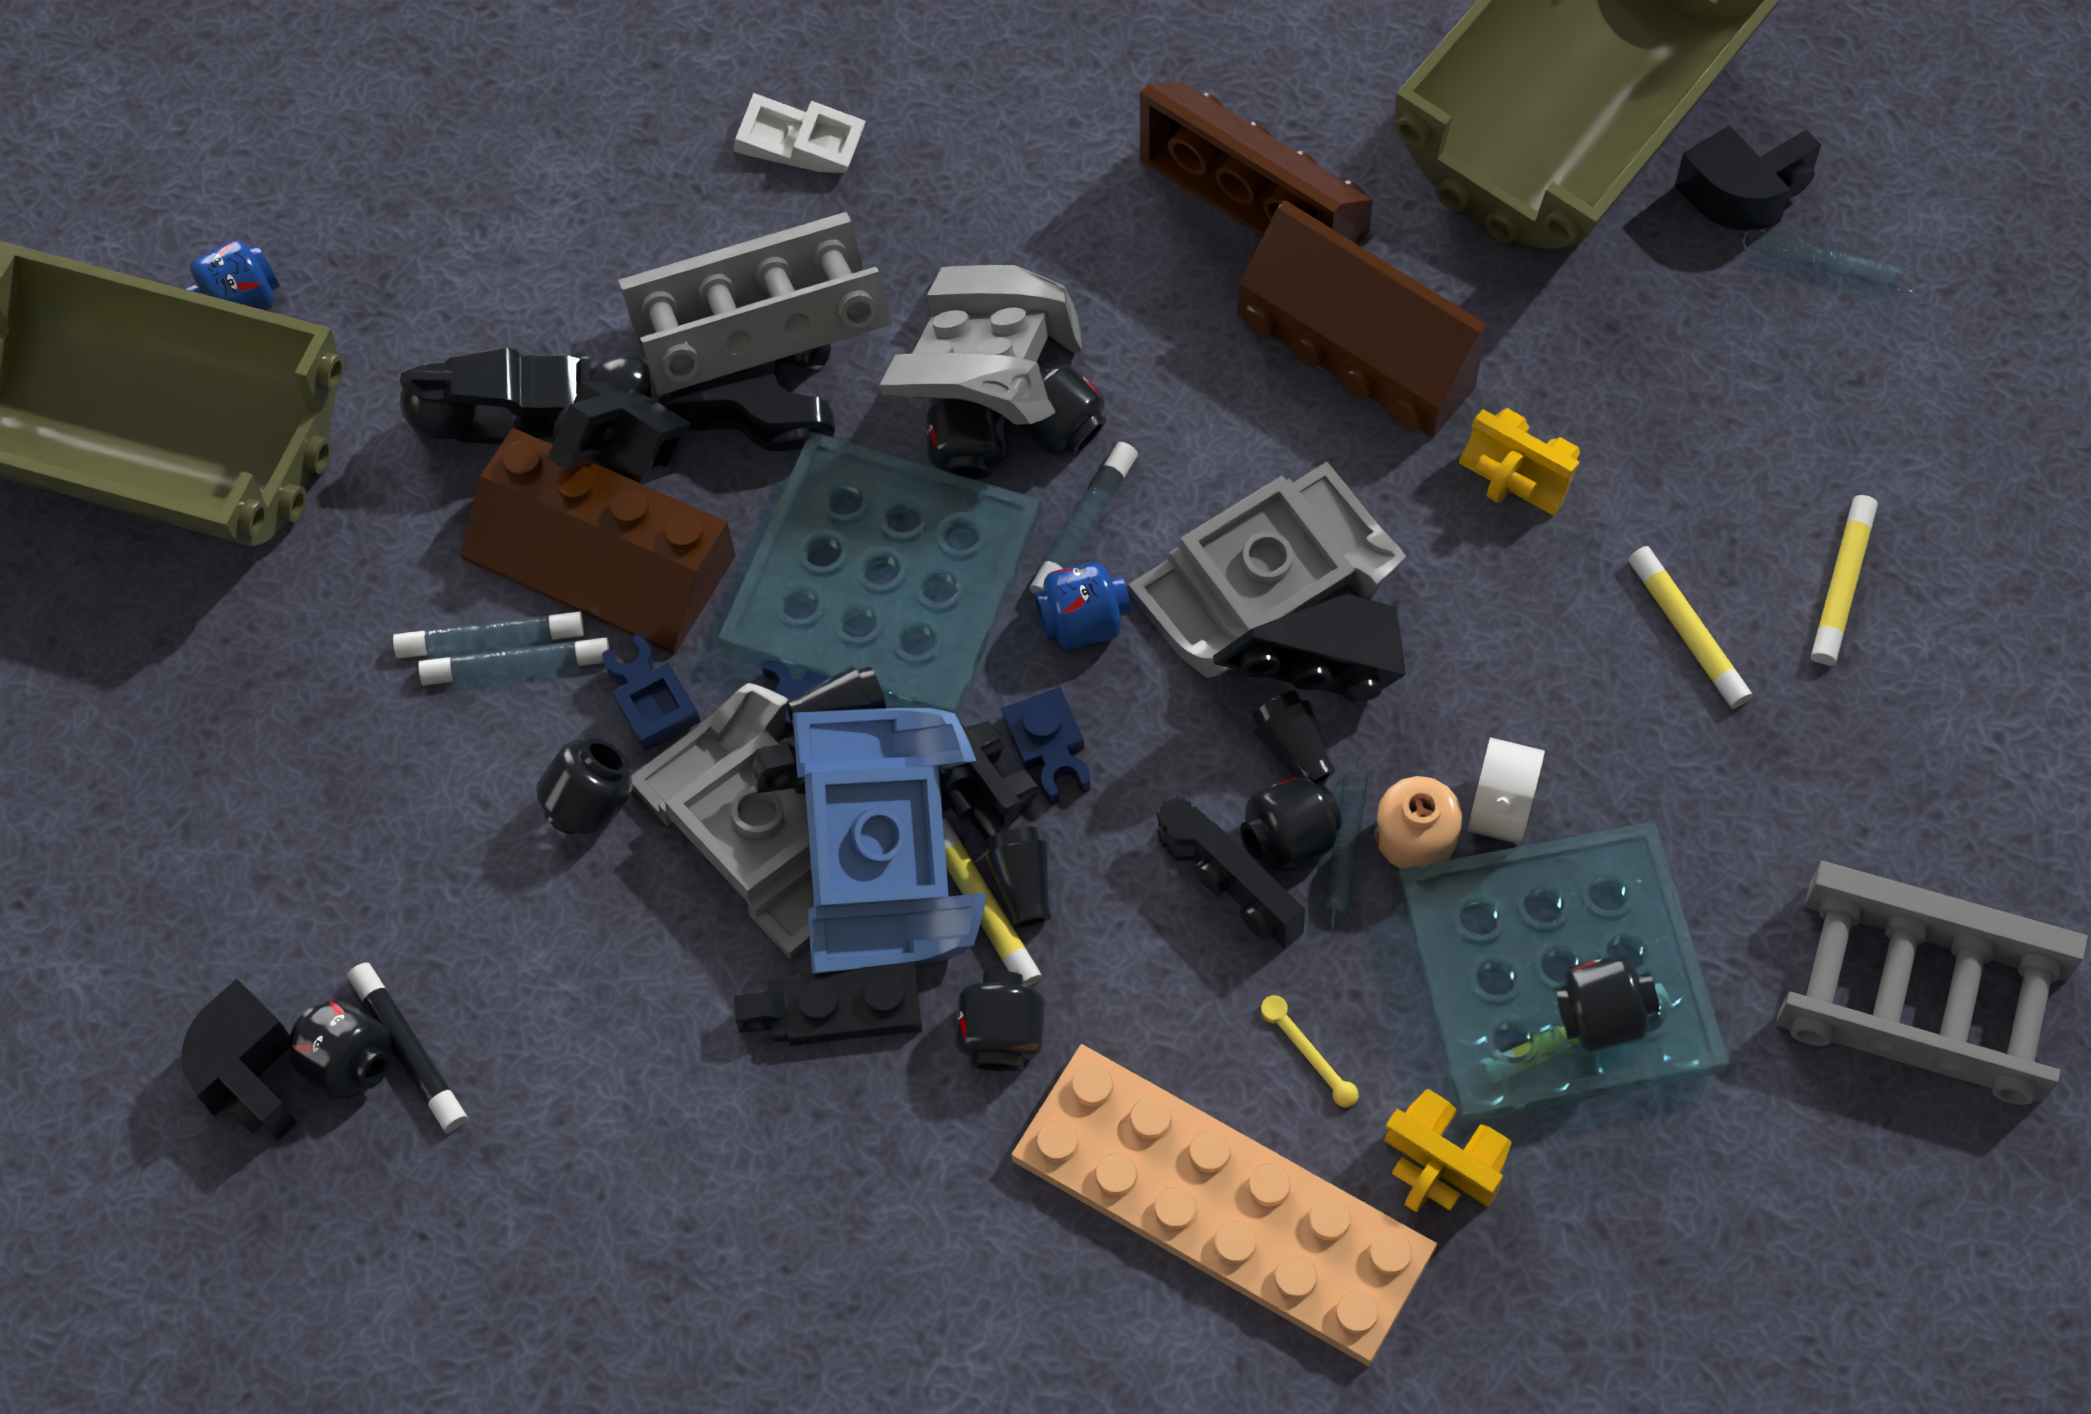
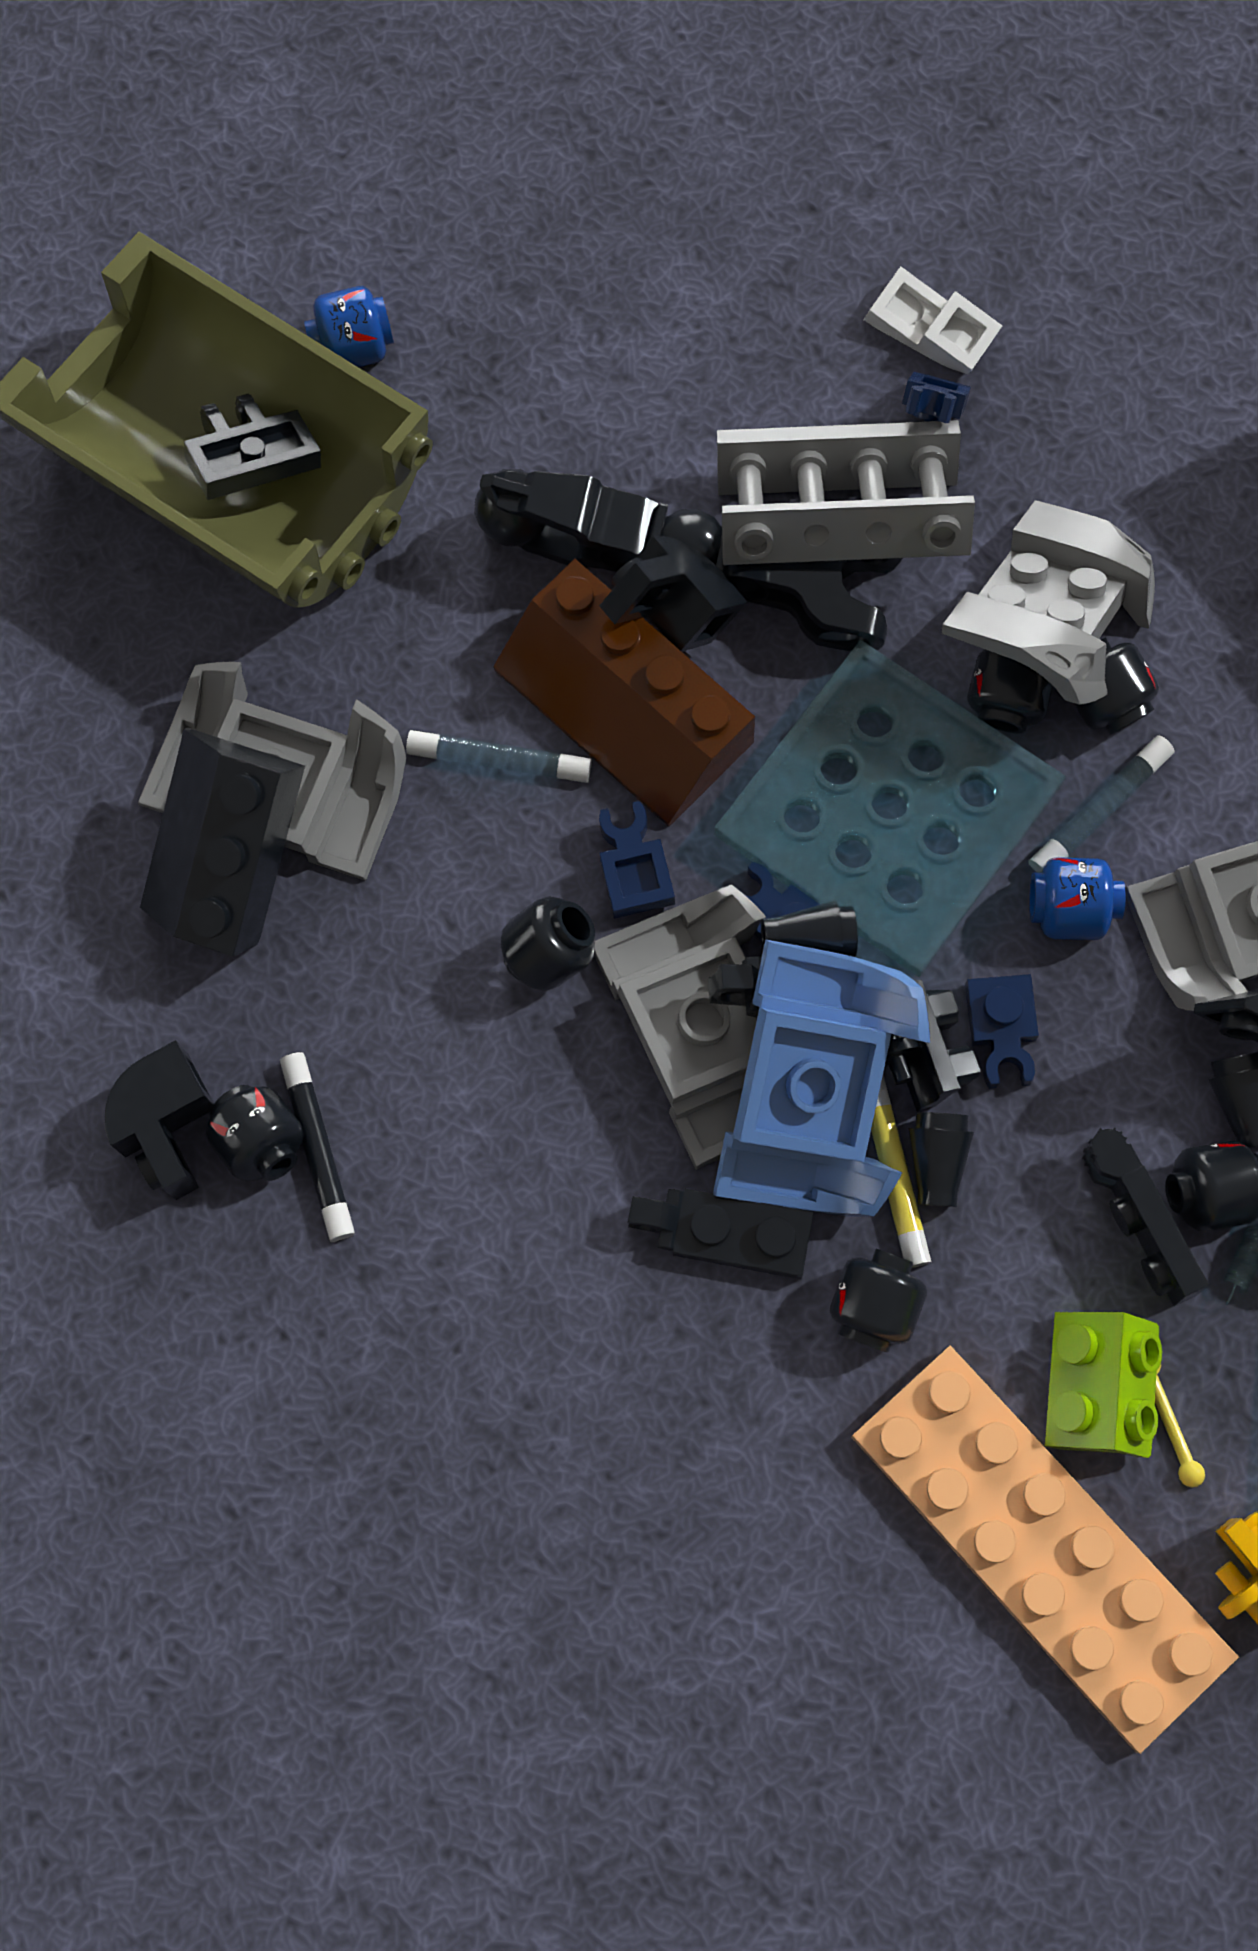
camera: 20 degrees right, 10 degrees up
clear light blue bar [419,637,610,686] -> none
none -> light grey piece [138,662,406,881]
none -> black slope [140,728,305,957]
none -> black hinge [184,393,321,500]
none -> dark blue plate [902,372,971,423]
none -> lime bracket [1045,1312,1162,1458]

